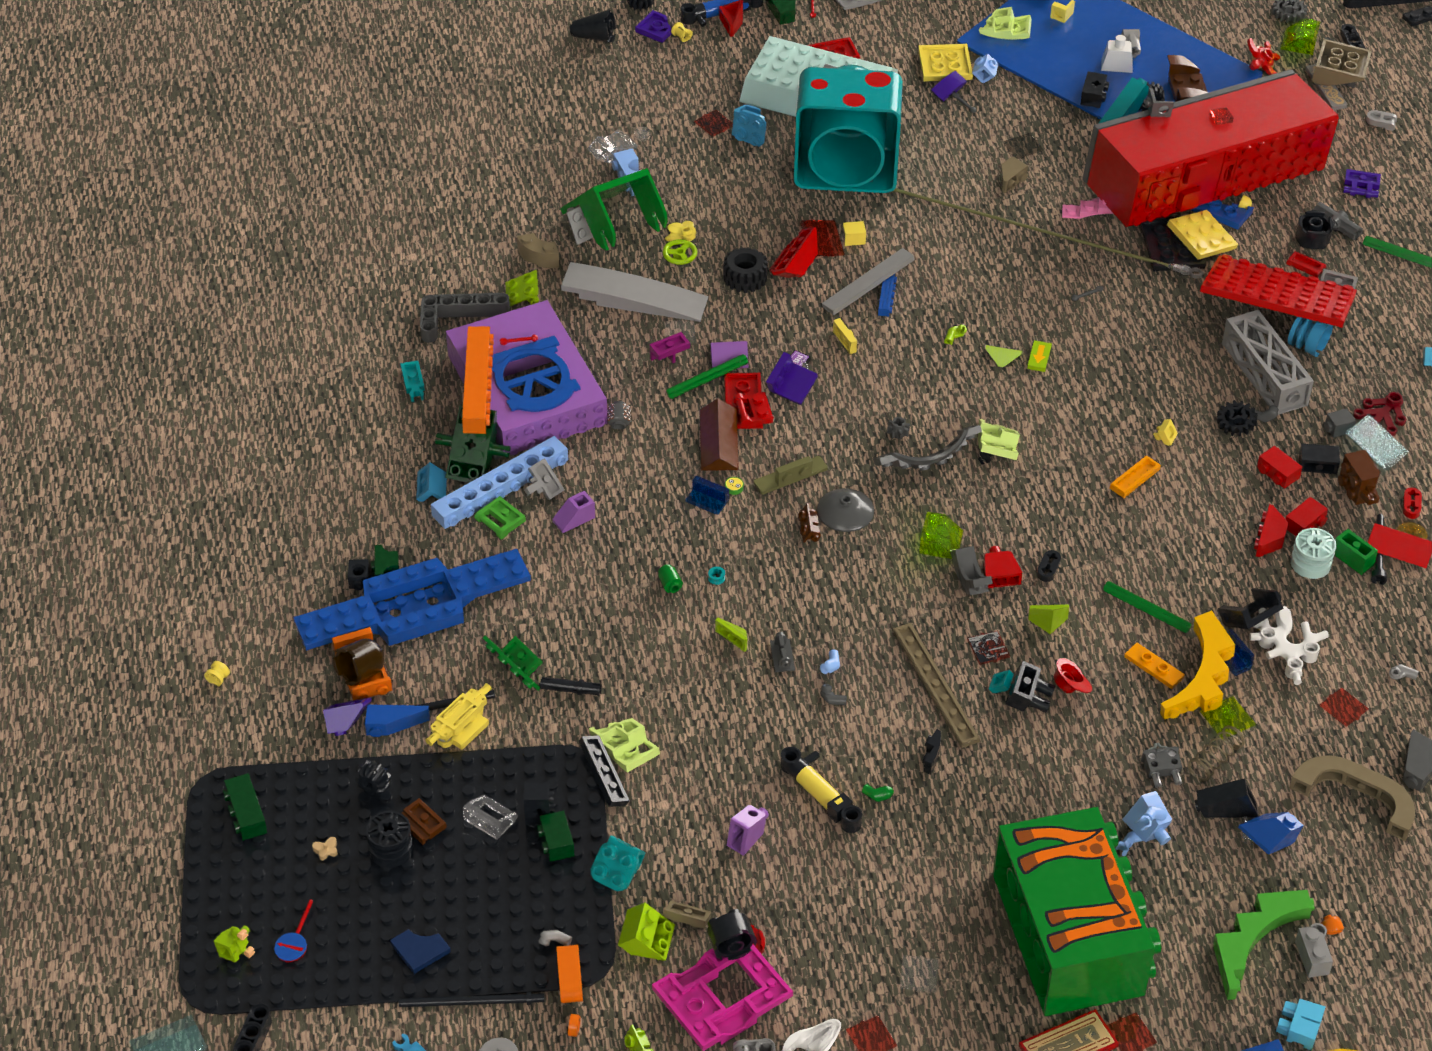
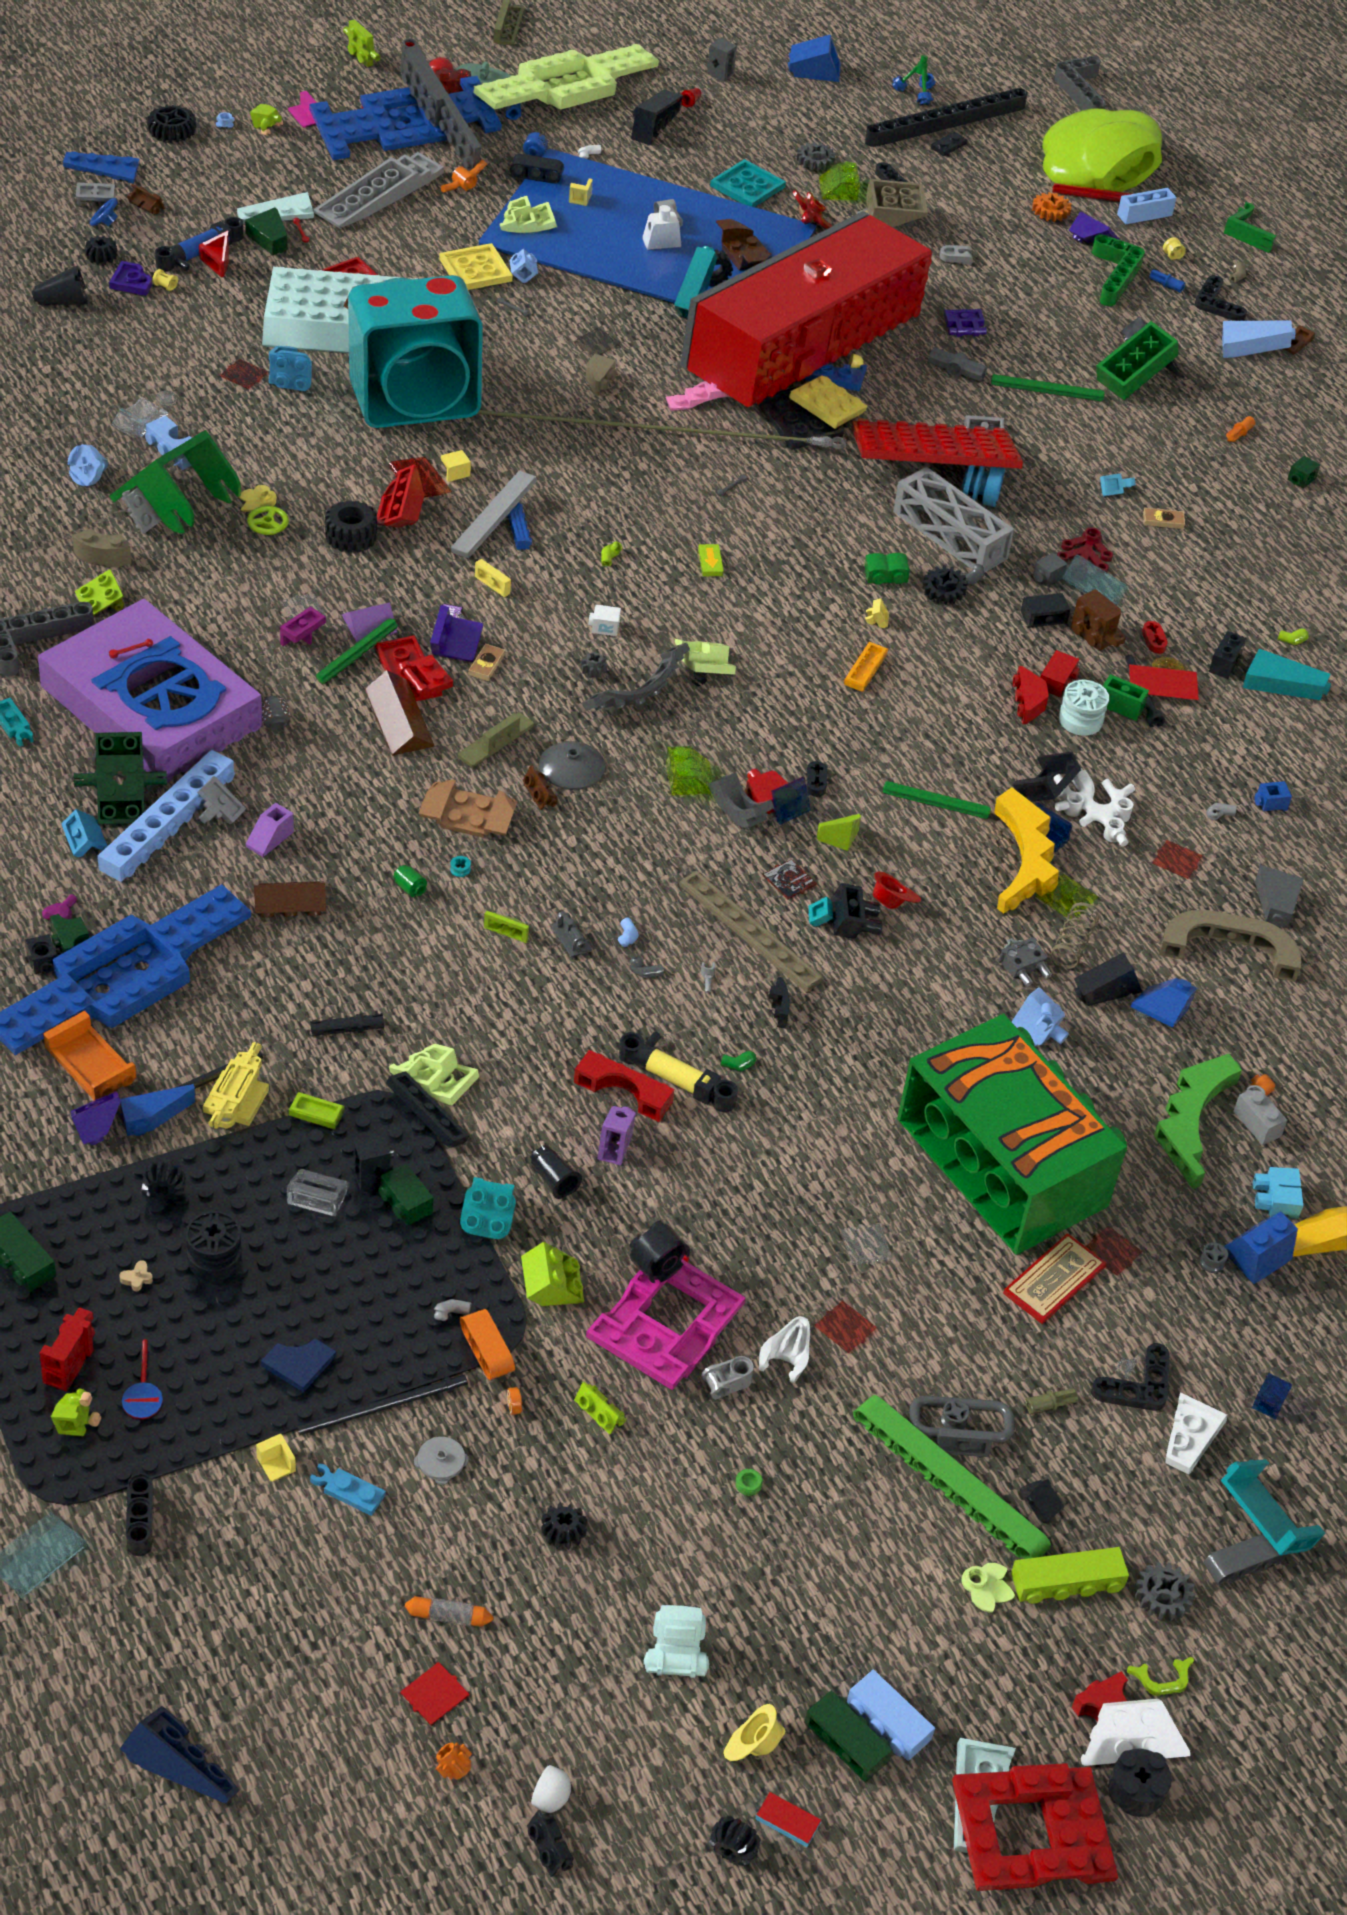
camera: 25 degrees left, 0 degrees up
dark brown cylinder [333,638,385,686] -> none
reddish brown plate [402,798,447,845] -> none
orange brick [462,326,494,434] -> none
bright green plate [474,496,526,540] -> none
green bracket [483,635,543,691] -> none
light grey slope [561,262,708,322] -> none
dark tan plate [664,901,711,929] -> none
clear blue panel [686,476,729,515] -> none
tile [725,477,744,495] -> none
dark purple slope [931,71,967,102] -> none
lime slope [985,345,1023,367] -> none
black brick [1080,71,1109,108] -> none
light orange plate [1124,643,1185,689] -> none
dark grey bracket [1145,89,1174,117] -> none
red brick [1257,446,1302,489] -> none
red tile [1286,251,1326,278] -> none
black brick [1295,210,1334,249] -> none
none -> red hips [39,1308,95,1392]
none -> magenta rock [42,894,77,920]
none -> light blue tile [68,445,109,486]
none -> reddish brown slope [254,881,326,918]
none -> light yellow panel [256,1434,296,1482]
none -> lime tile [289,1092,345,1129]
none -> medium nougat piece [419,780,517,838]
none -> tile [468,643,505,681]
none -> black plant [530,1145,582,1199]
none -> red arch [574,1050,675,1122]
none -> white brick [589,605,621,636]
none -> light grey hand [701,962,715,993]
none -> teal plate [710,159,786,207]
none -> piece [771,777,811,825]
none -> green brick [864,553,910,585]

